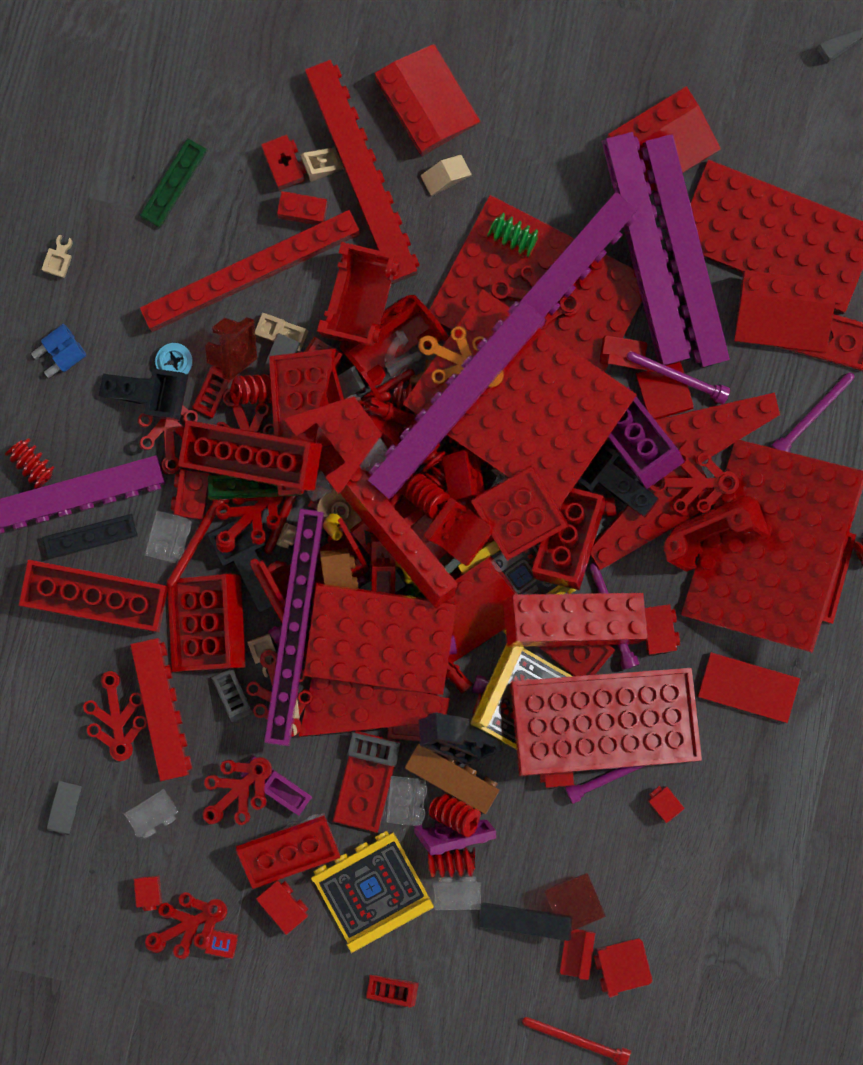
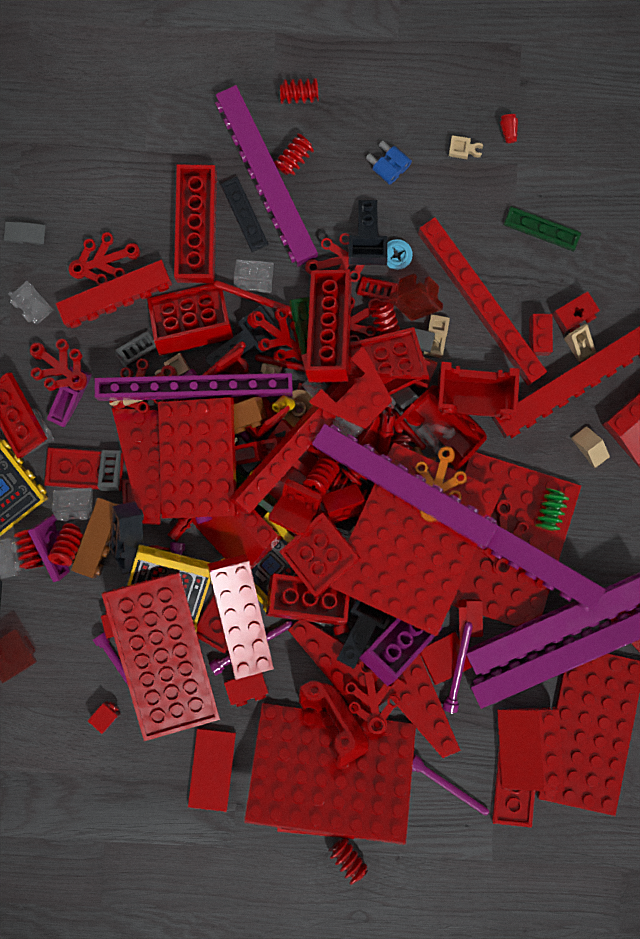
camera: 85 degrees right, 0 degrees up
red bracket [171,469,210,520] -> none
none -> red cone [499,114,518,144]

